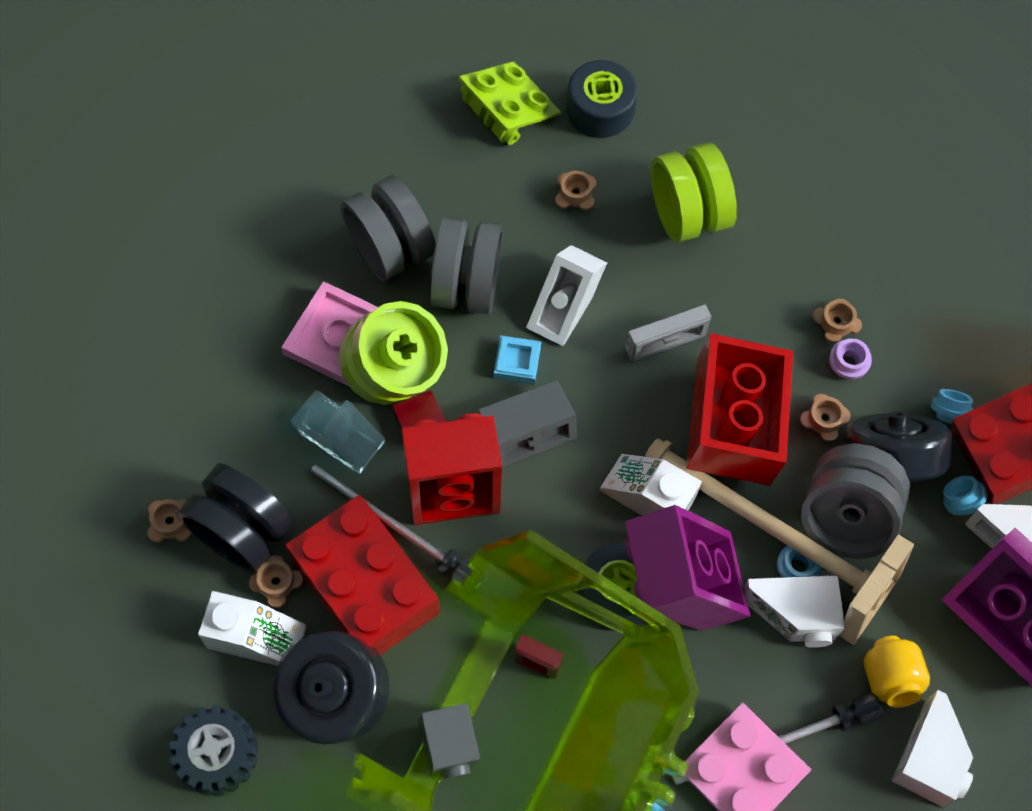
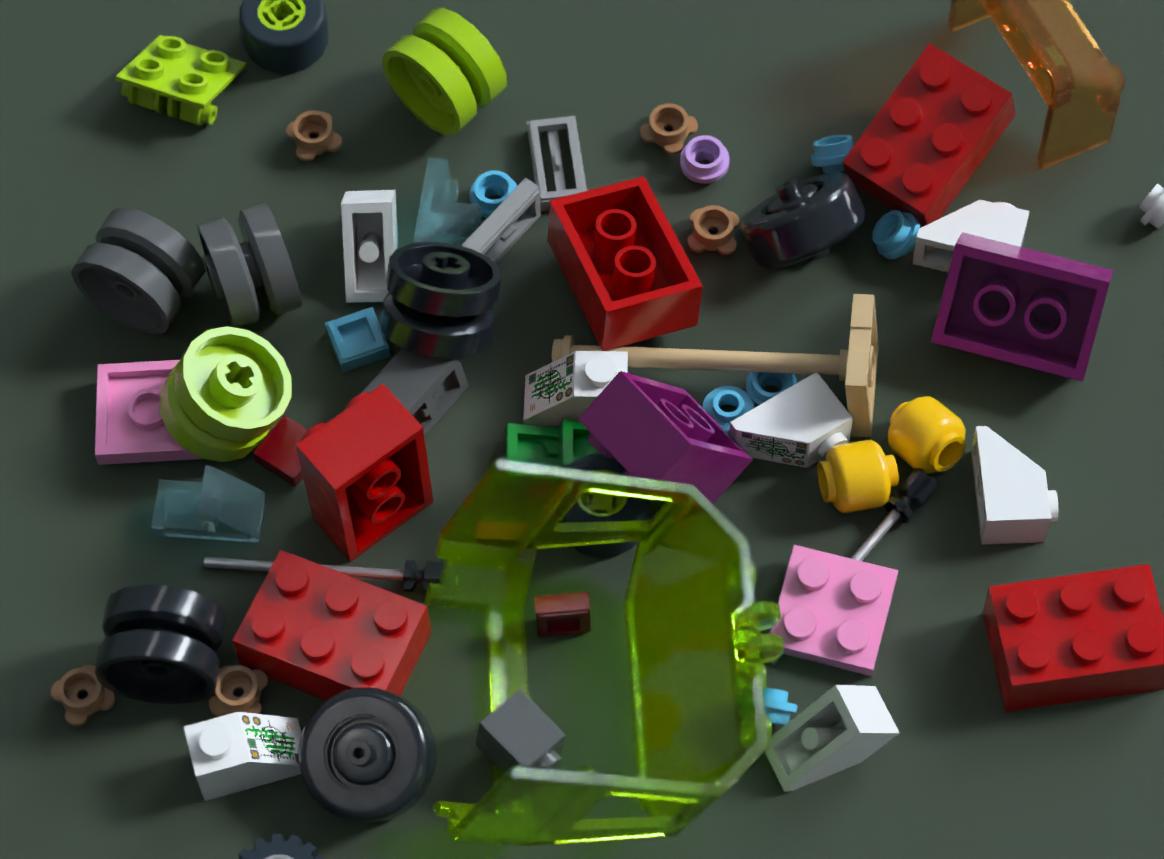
camera: 25 degrees left, 5 degrees down
dark grey wheel [801,443,910,559] -> none
none -> black wheel [380,242,502,359]
none -> clear light blue slope [413,157,482,246]
none -> medium azure plate [469,170,517,218]
none -> green slope [503,418,600,480]
none -> light grey tile [527,115,587,212]
none -> medium azure plate [702,386,754,434]
none -> yellow head [817,440,899,513]

